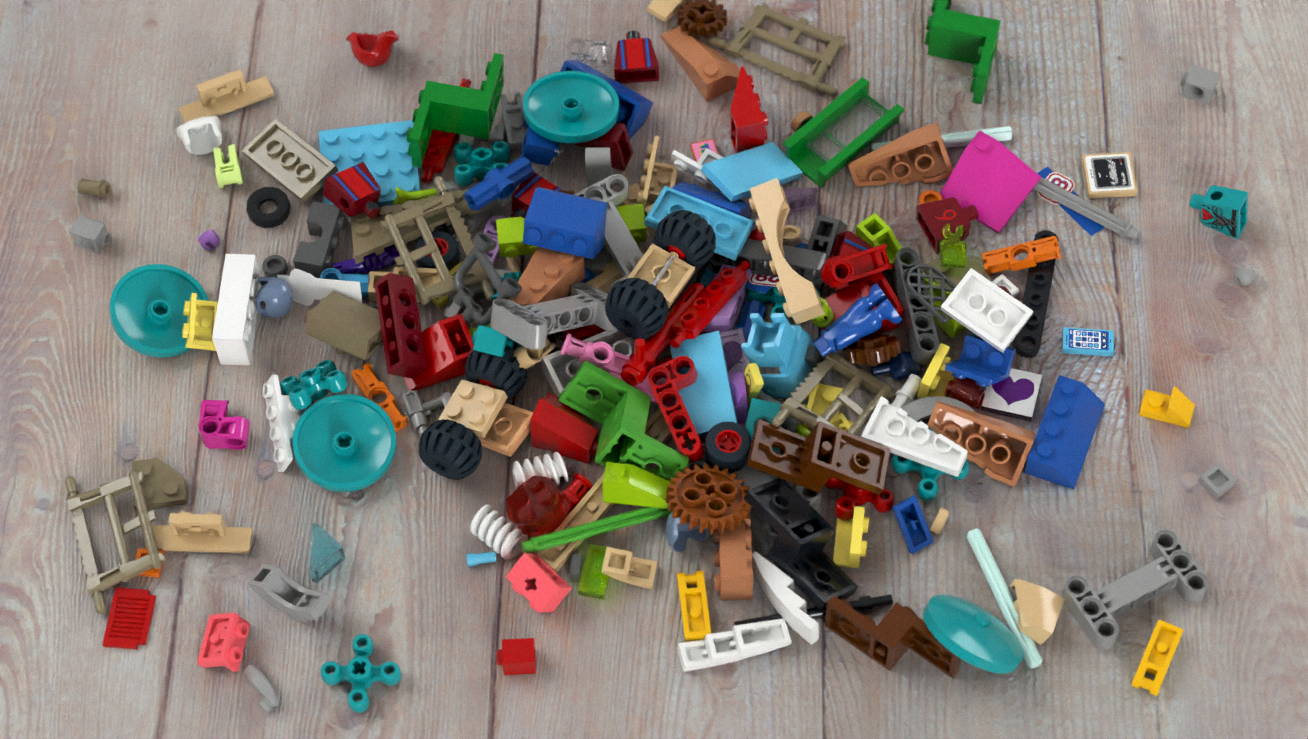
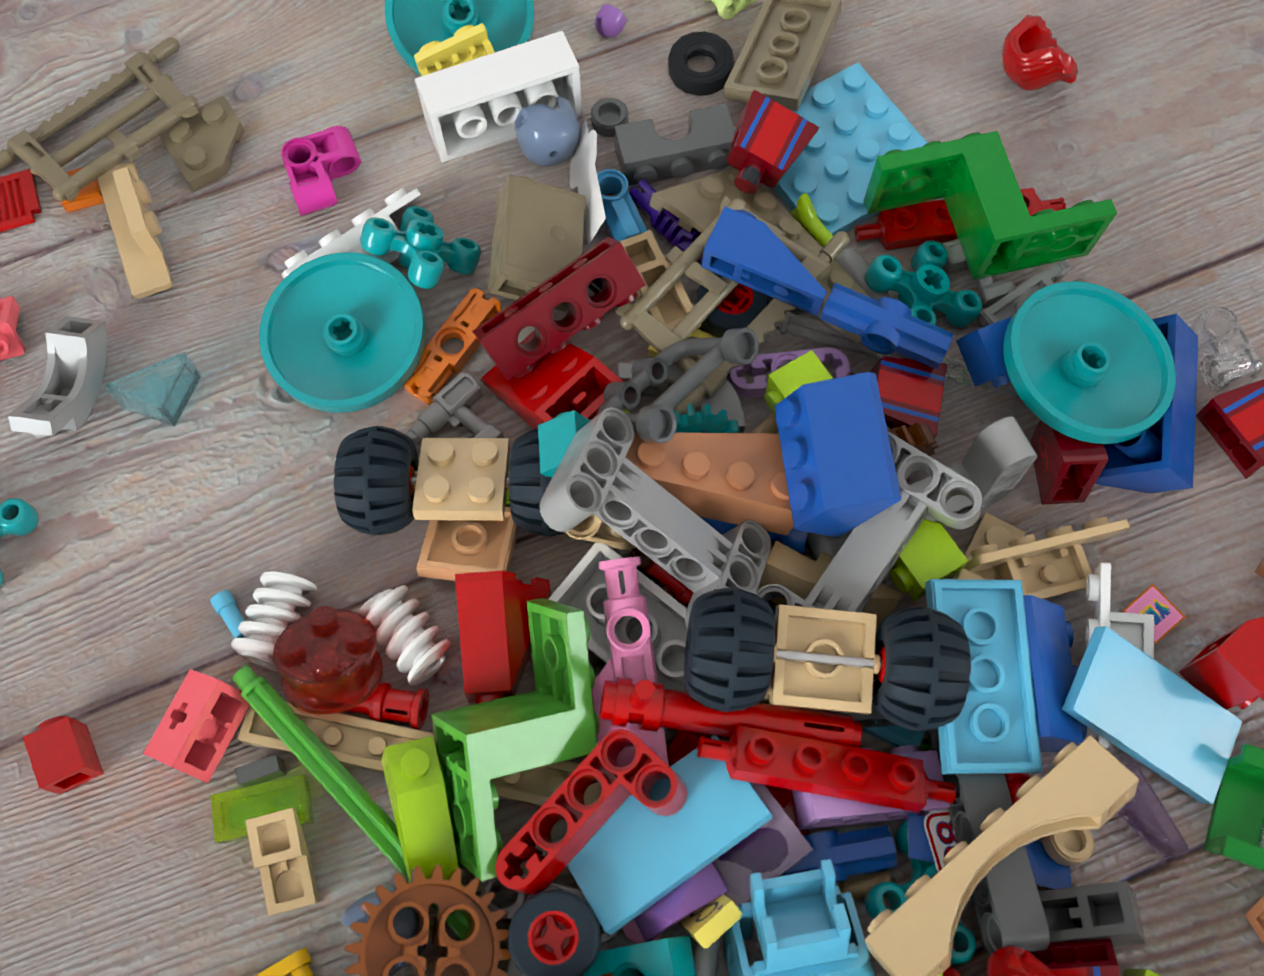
camera: 65 degrees right, 10 degrees up
none -> blue slope [702,206,827,316]

